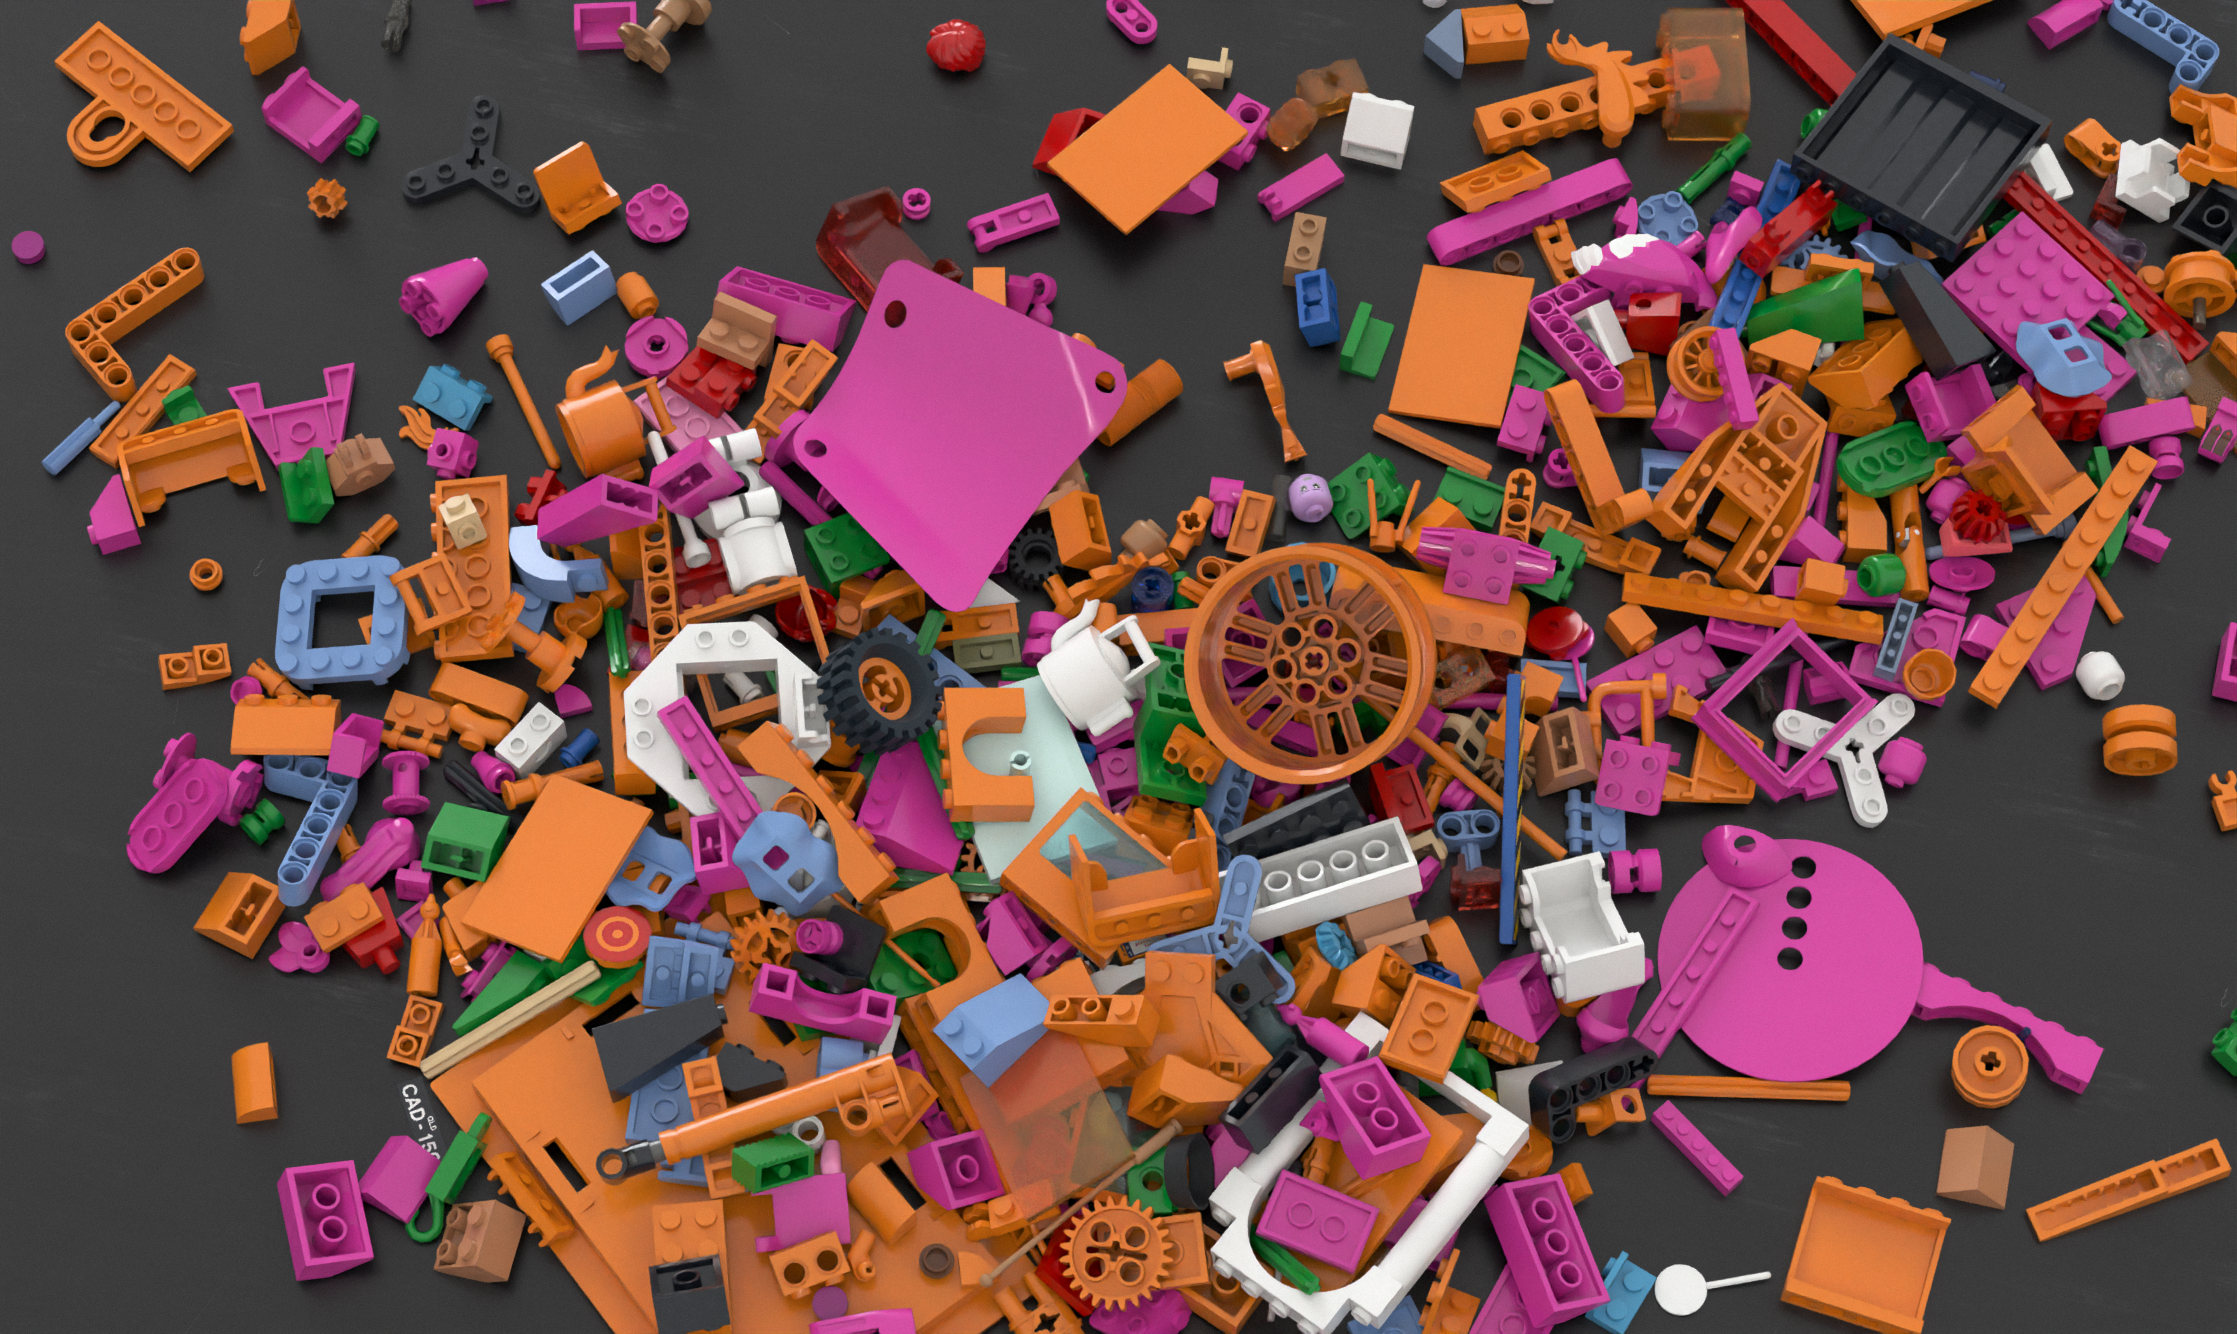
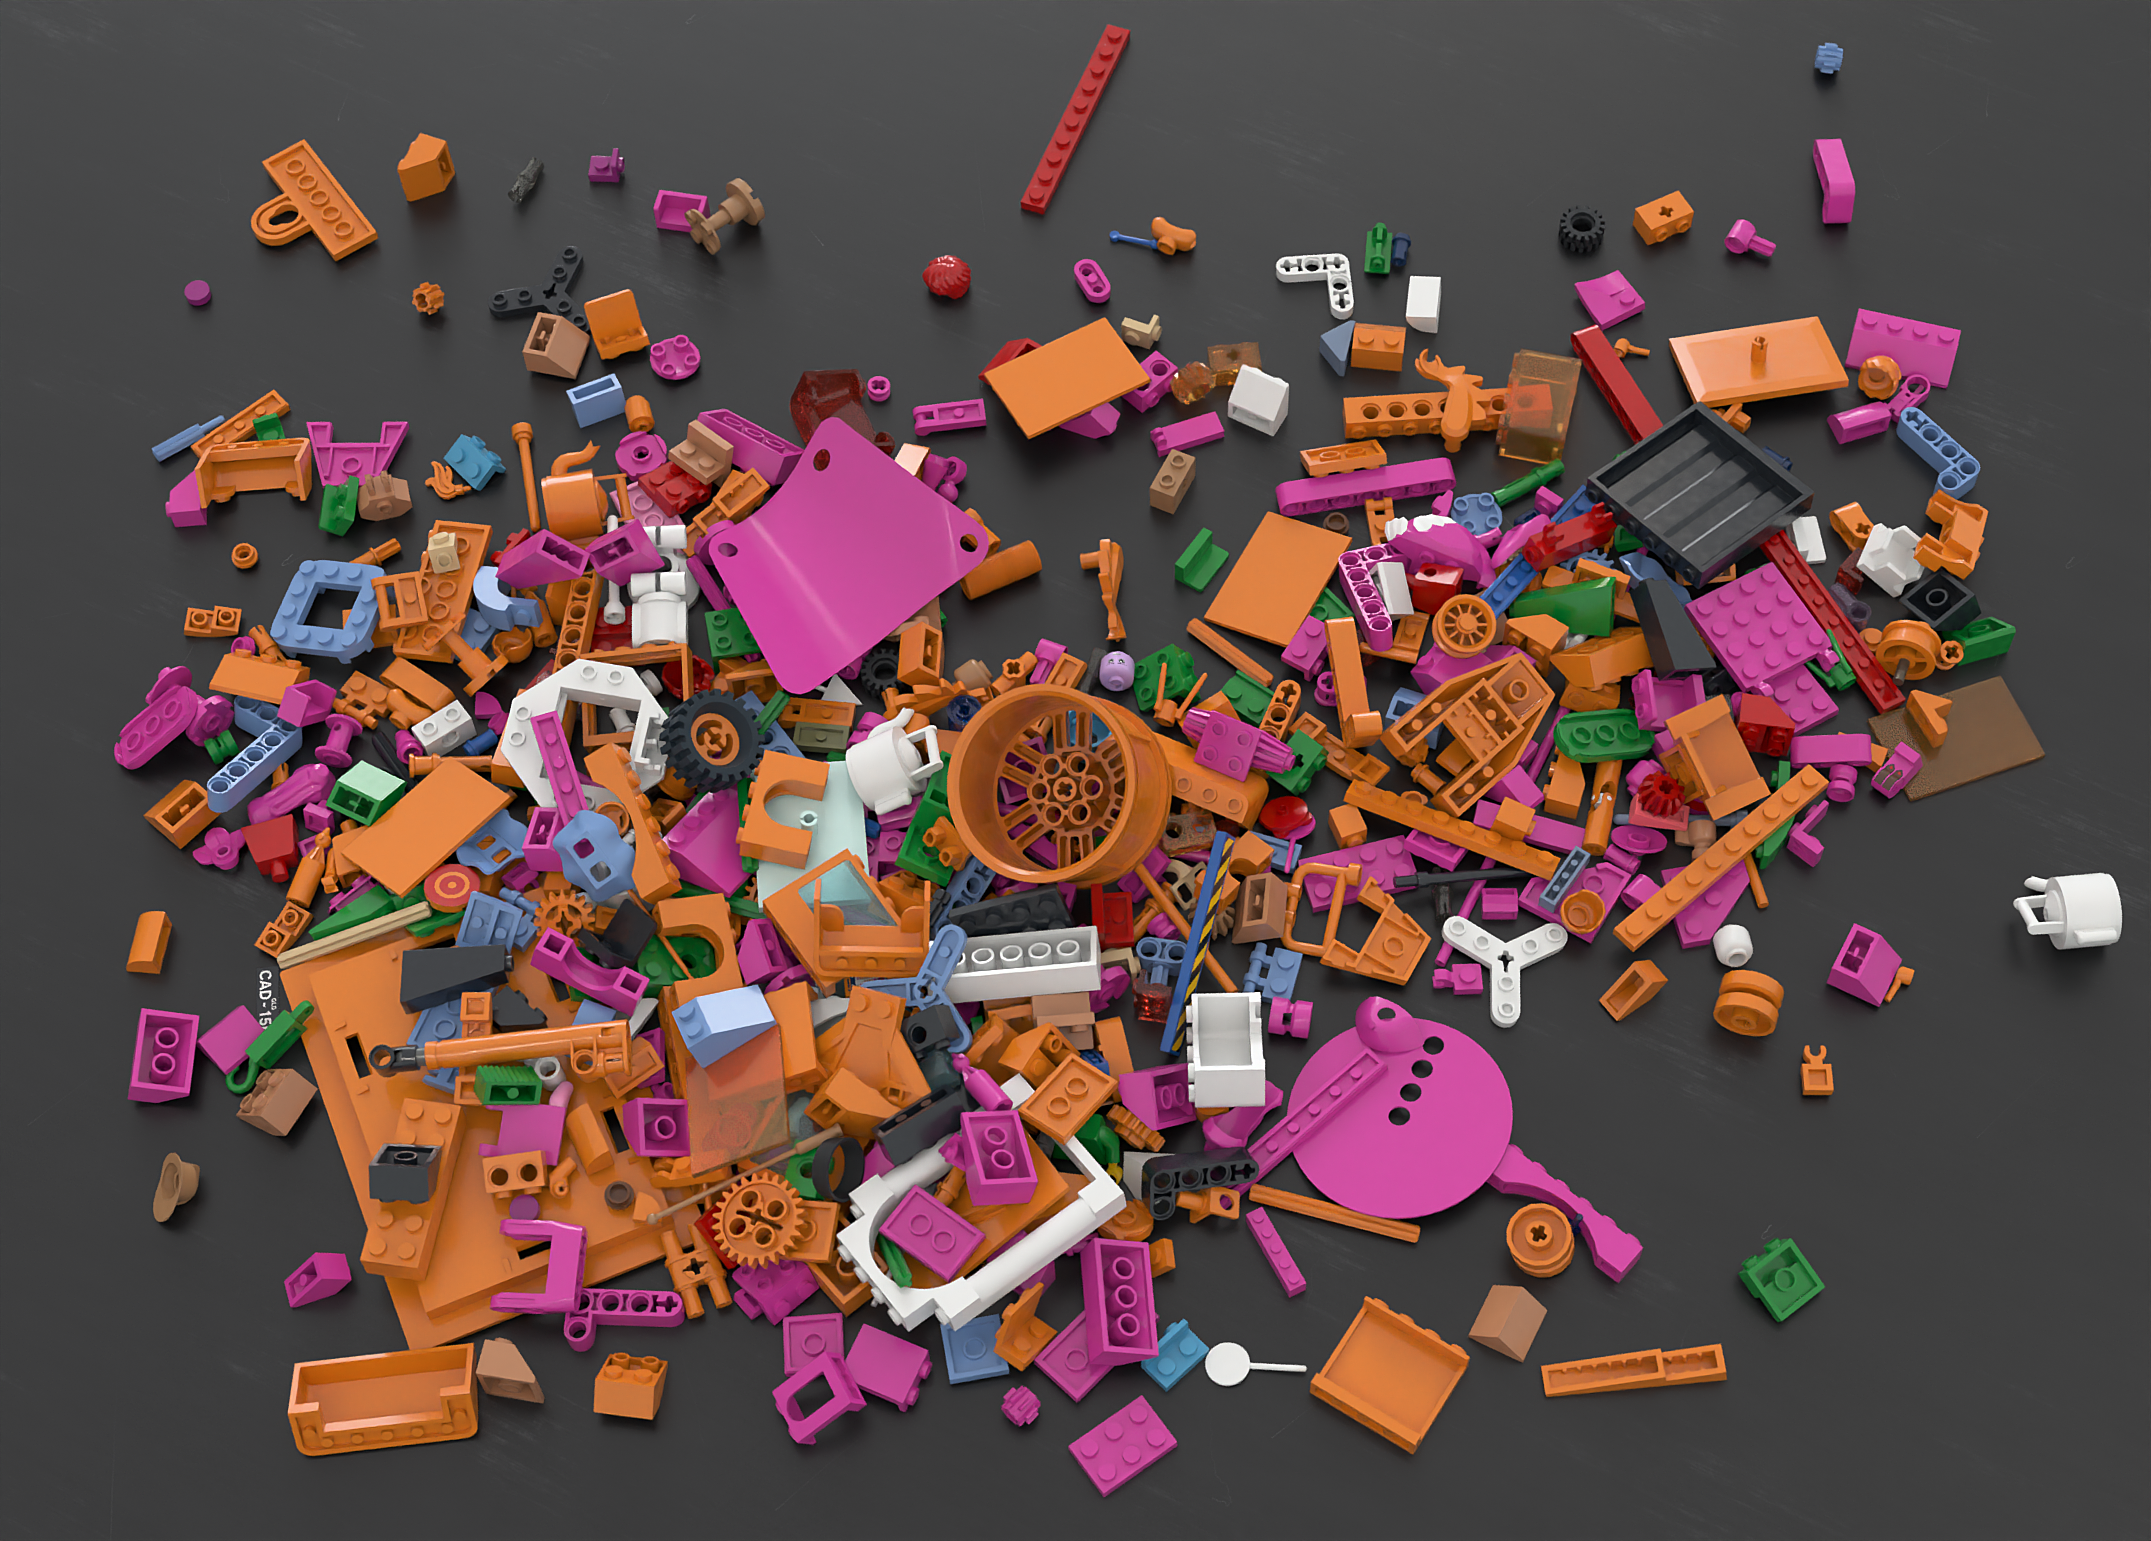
camera: 20 degrees right, 5 degrees down
orange beam [65,247,204,403] -> none
dark pink panel [261,66,362,163] -> none
orange bracket [304,882,385,954] -> none
green pin [345,115,380,156] -> none
dark pink cone [399,257,488,337] -> none
dark pink brick [426,428,479,480] -> none
orange plate [487,1150,577,1247] -> none
green axle [603,606,631,679] -> none
dark pink wheel [796,919,843,955] -> none
orange slope [1043,995,1160,1047] -> none
blue brick [1295,268,1341,347] -> none
dark azure gear [1316,921,1357,971] -> none
dark pink bracket [1595,735,1681,816] -> none
dark pink piece [1691,617,1878,803] -> none
dark pink piece [1709,328,1759,430] -> none
green head [1857,553,1907,597] -> none
dark pink head [1878,737,1927,788] -> none
orange hand [1918,457,1961,494] -> none
medium blue piece [2016,318,2112,397] -> none
clear bracket [2122,329,2194,399] -> none
none -> dark pink plate [488,710,509,736]
none -> nougat slope [522,312,591,379]
none -> orange slope [1599,960,1668,1021]
none -> nougat piece [1675,820,1716,862]

